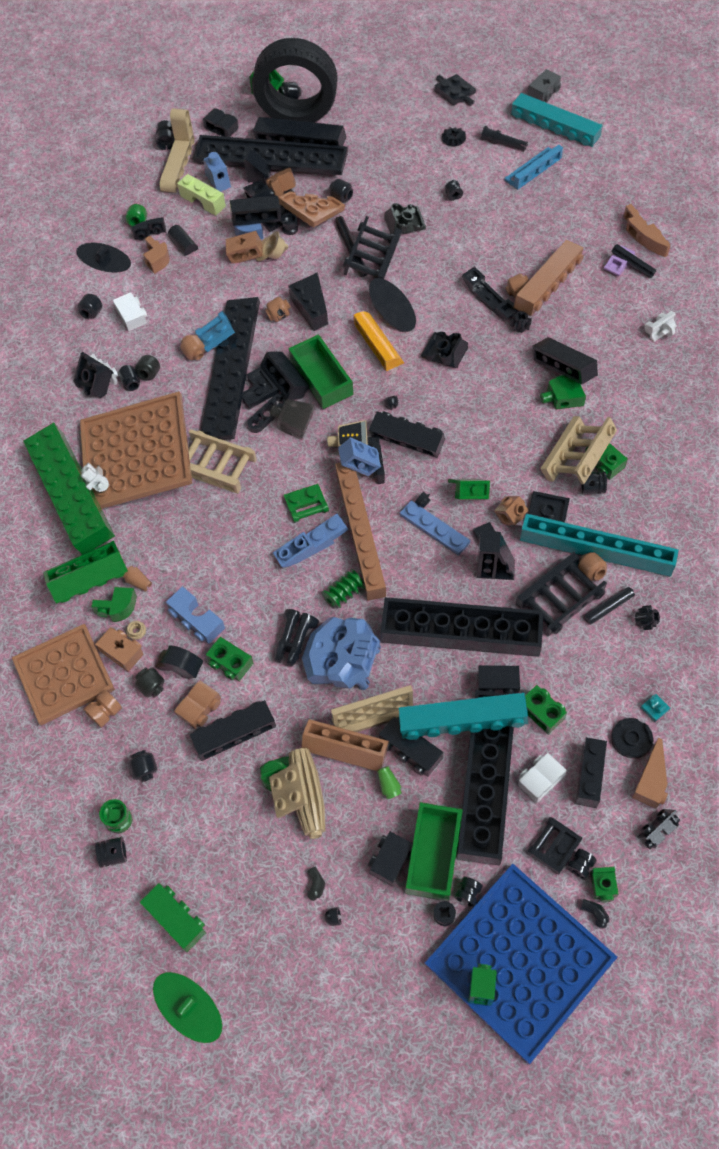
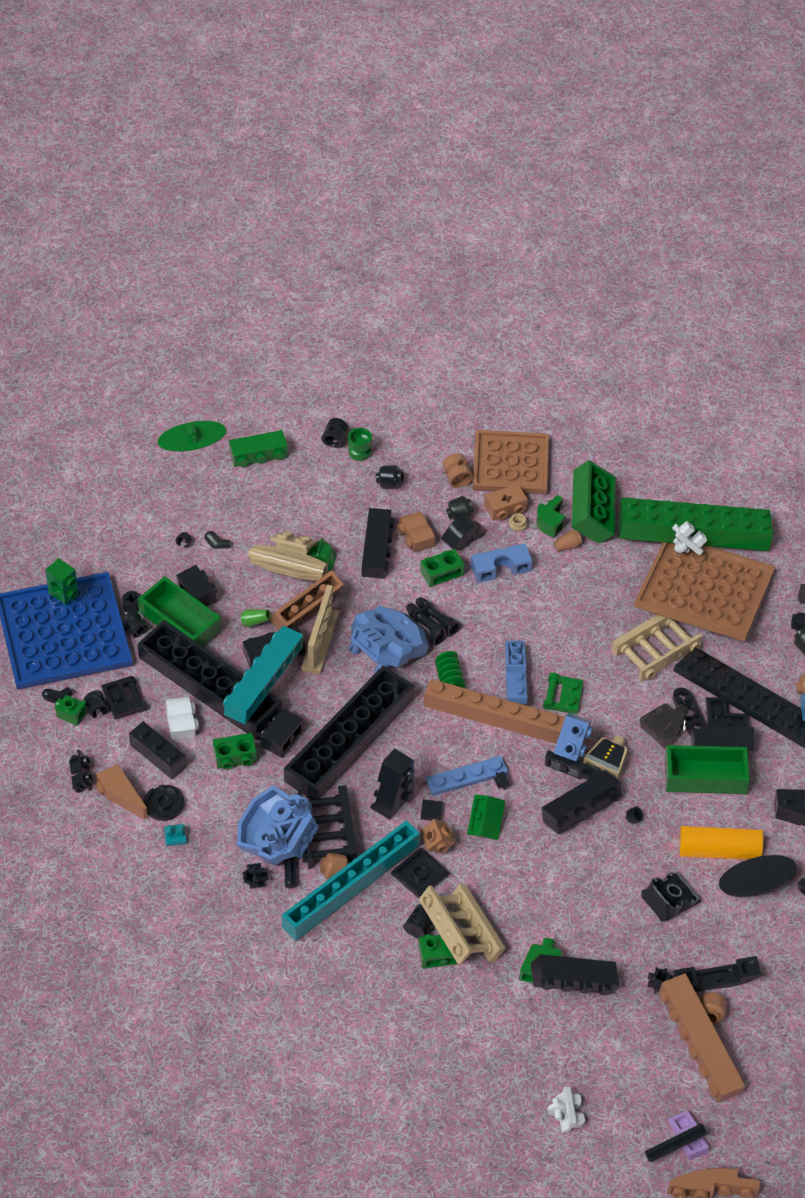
camera: 115 degrees right, 10 degrees down
none -> medium blue brick [237,785,319,866]

